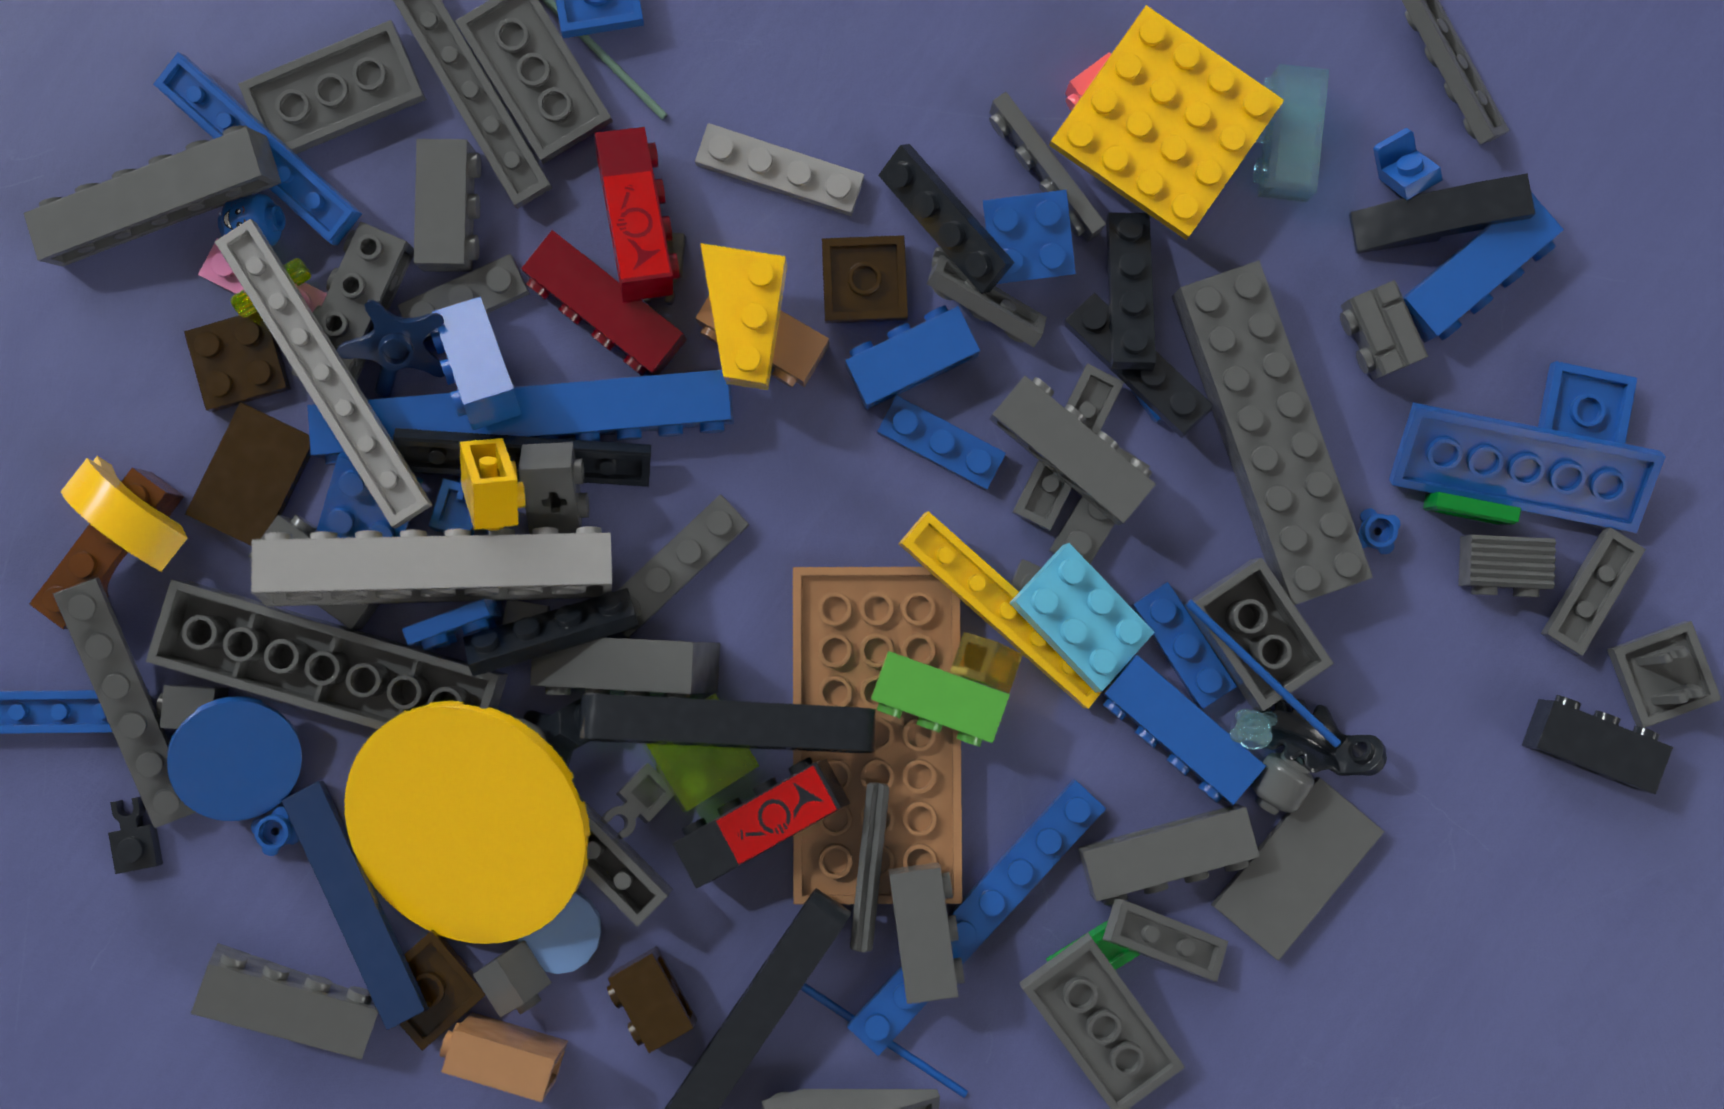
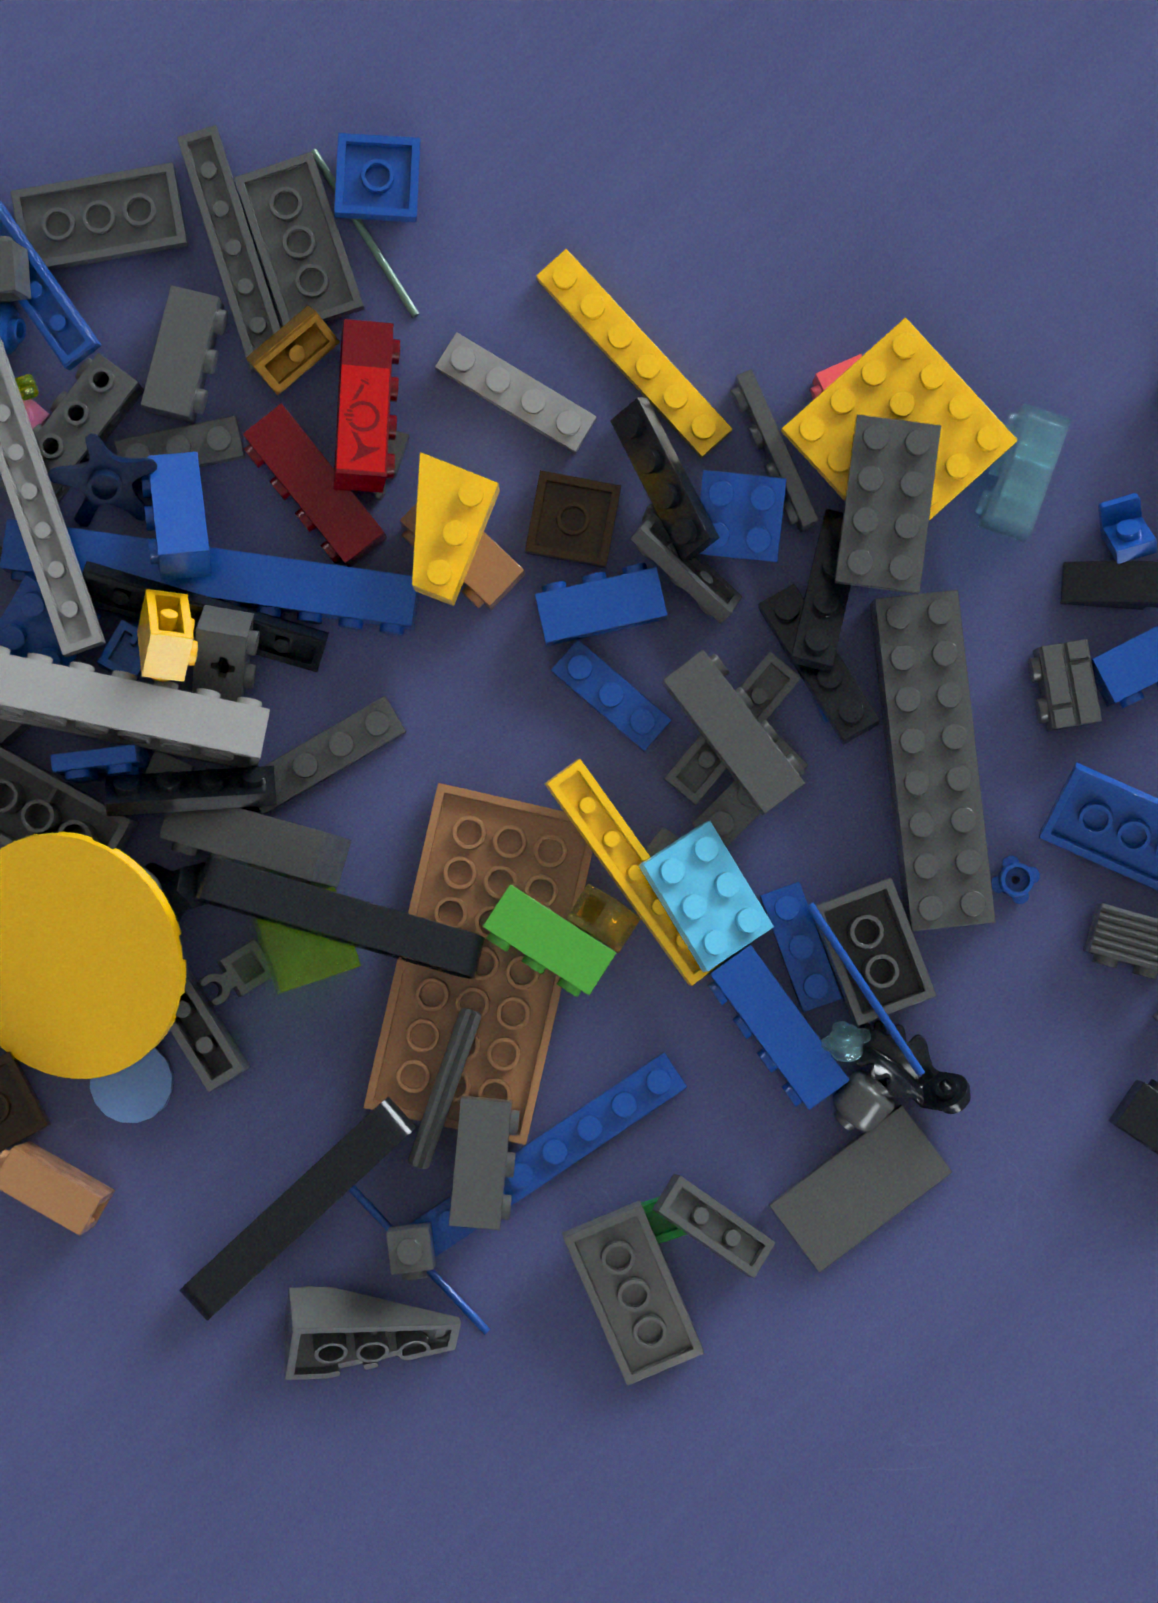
camera: 20 degrees right, 0 degrees up
dark grey brick [473,940,552,1017] -> none
dark brown brick [607,946,697,1053] -> none
brick [672,757,851,889] -> none
dark grey brick [1078,804,1260,905] -> none
green tile [1423,492,1521,526] -> none
none -> pearl gold slope [246,306,340,396]
none -> dark grey brick [386,1222,436,1280]
none -> yellow plate [536,249,732,459]
none -> dark grey plate [834,414,941,594]

